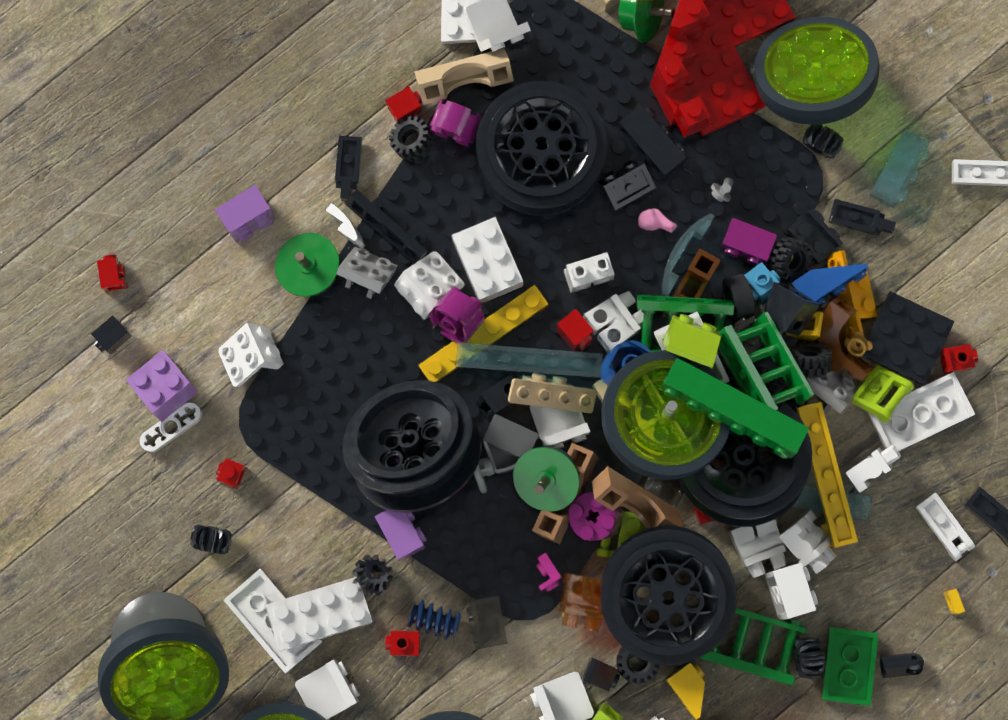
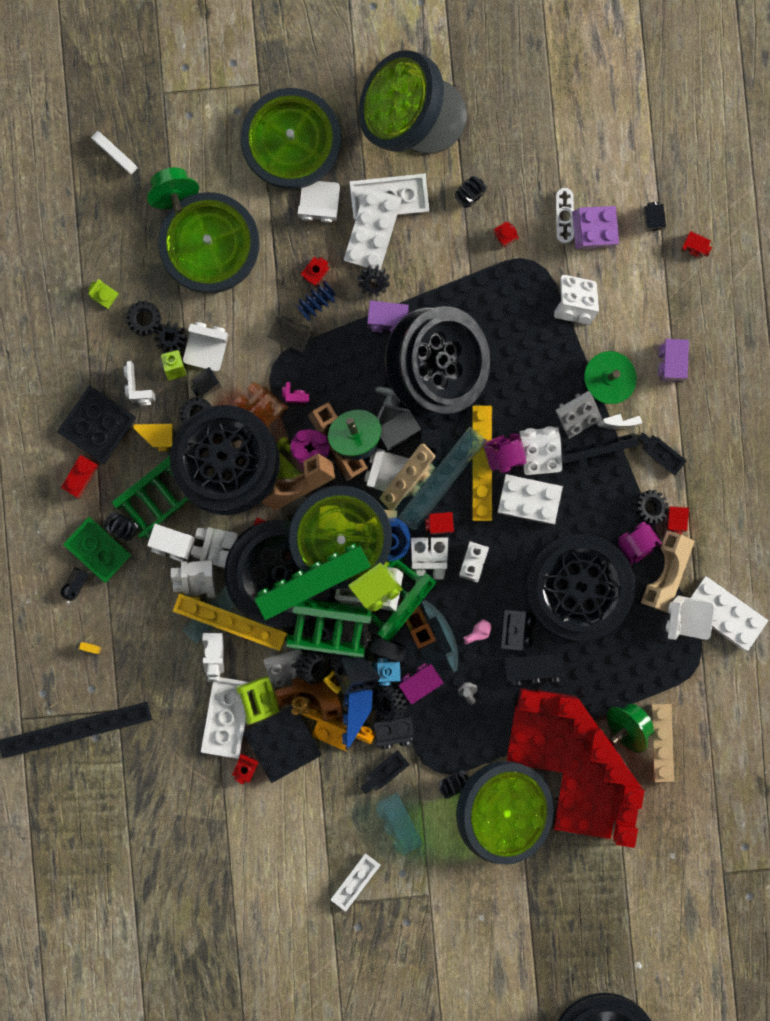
camera: 125 degrees right, 5 degrees up
white plate [915,493,975,561] -> none

